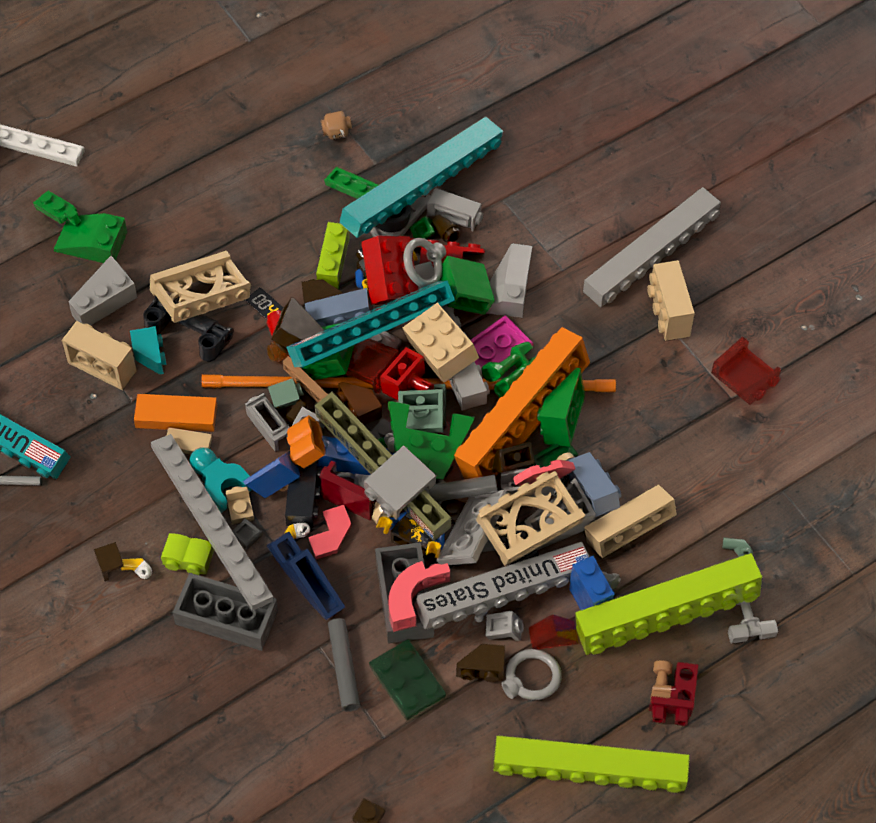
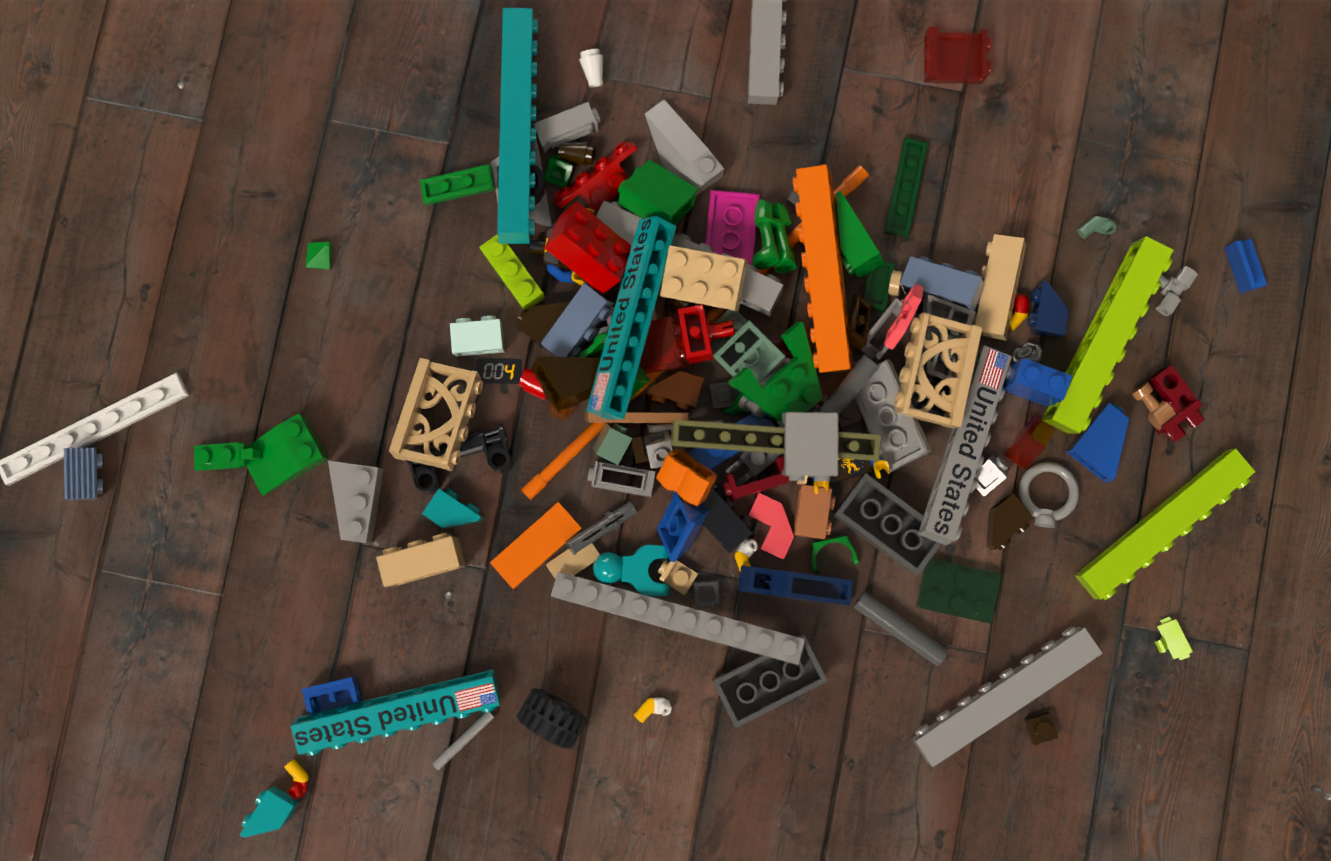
camera: 45 degrees left, 25 degrees up
dark brown panel [94,542,124,581] -> none
lime brick [161,533,214,575] -> none
medium nougat head [321,111,352,140] -> none
coral arch [389,561,450,632] -> none
light grey piece [403,238,446,288] -> none
tan brick [648,260,695,341] -> none
none -> green slope [305,242,333,270]
none -> light aqua brick [450,316,505,357]
none -> black tyre [516,688,588,749]
none -> dark grey pin [566,501,637,555]
none -> white cone [579,49,603,87]
none -> nougat brick [793,485,835,540]
none -> green cap [810,535,858,573]
none -> dark green tile [884,137,928,238]
none -> light grey brick [911,626,1102,767]
none -> arm [1009,293,1029,331]
none -> dark blue slope [1027,281,1069,339]
none -> blue slope [1065,403,1129,483]
none -> blue panel [1224,239,1267,294]

